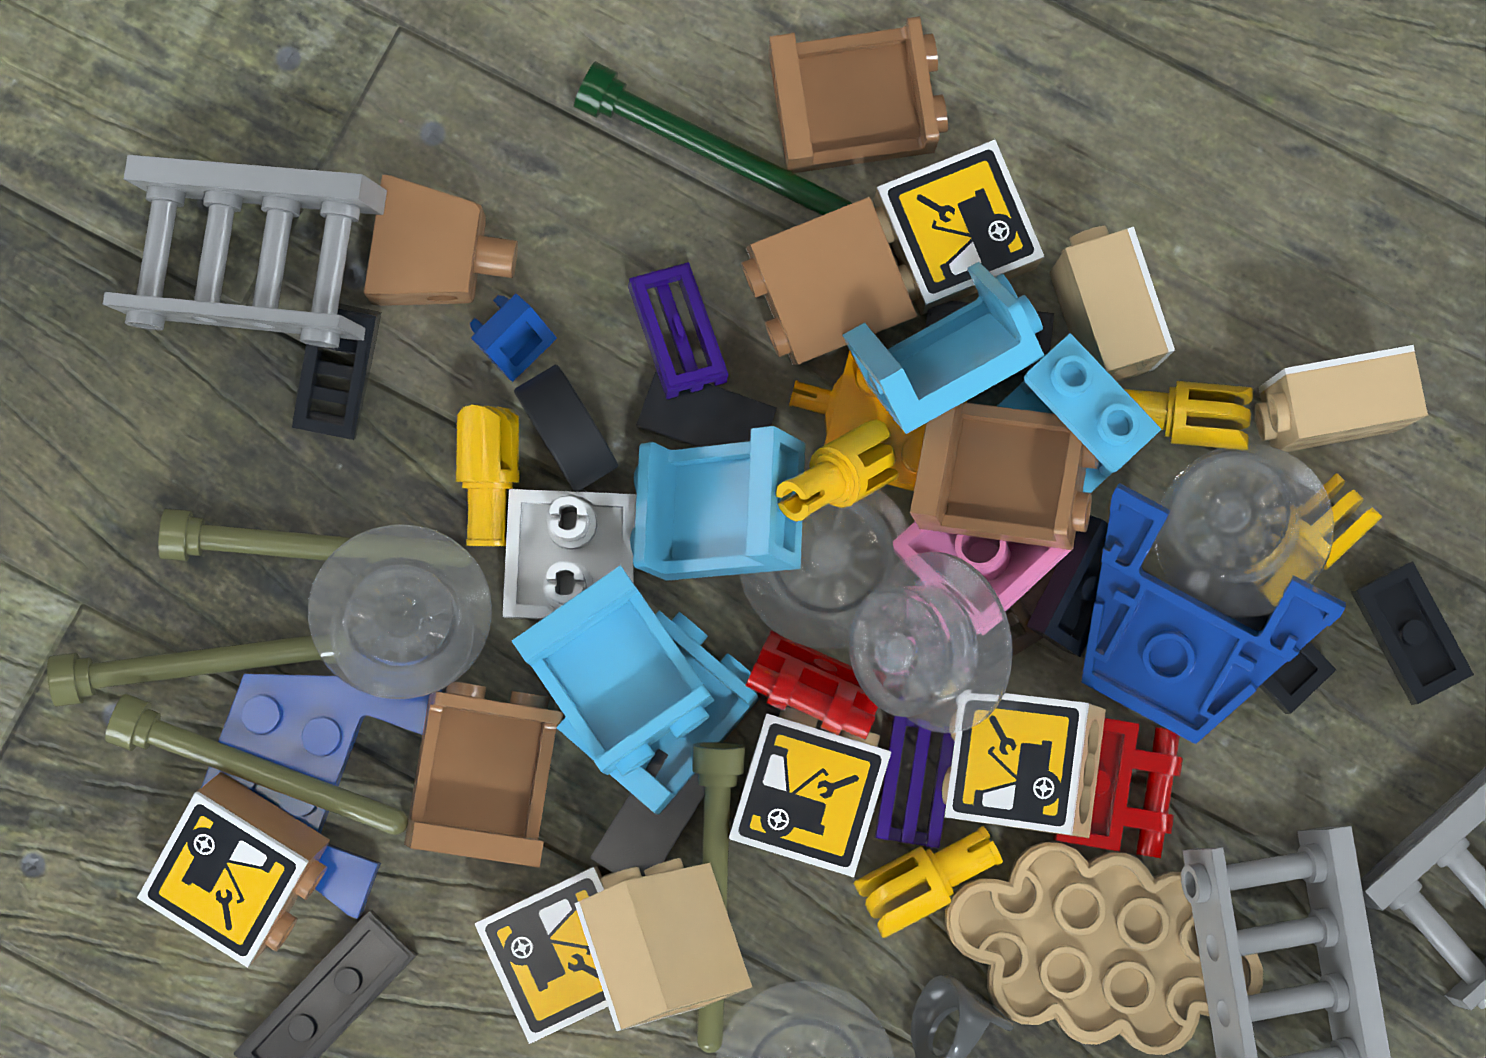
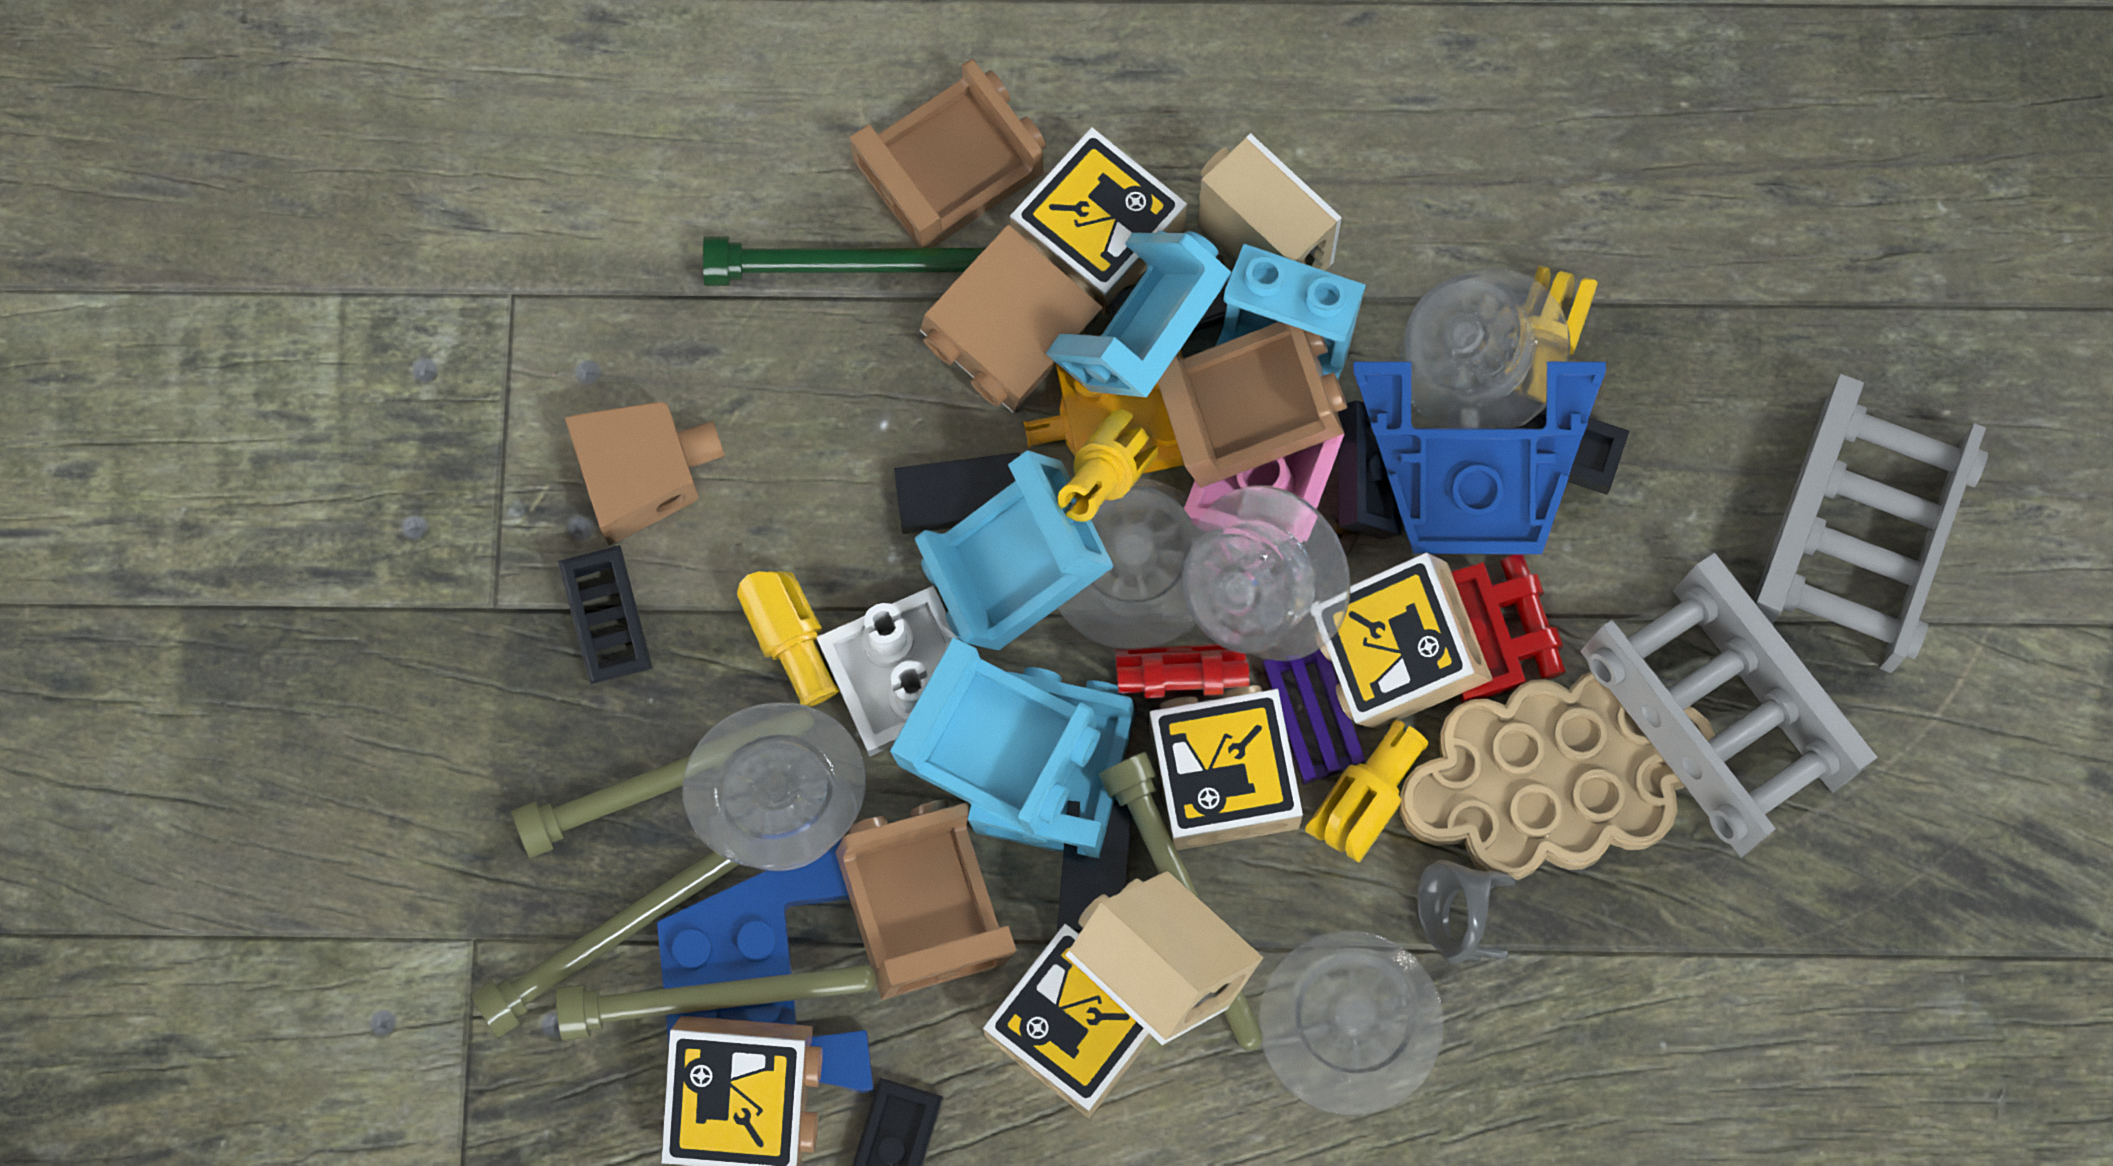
camera: 20 degrees left, 10 degrees down
light grey fence [103,155,387,348] -> none
blue tile [470,294,557,382] -> none
black tyre [514,364,618,492] -> none
dark purple tile [628,262,729,399] -> none
yellow arm [1124,381,1253,450] -> none
tan piece [1255,345,1428,455] -> none
black plate [1351,561,1474,705] -> none

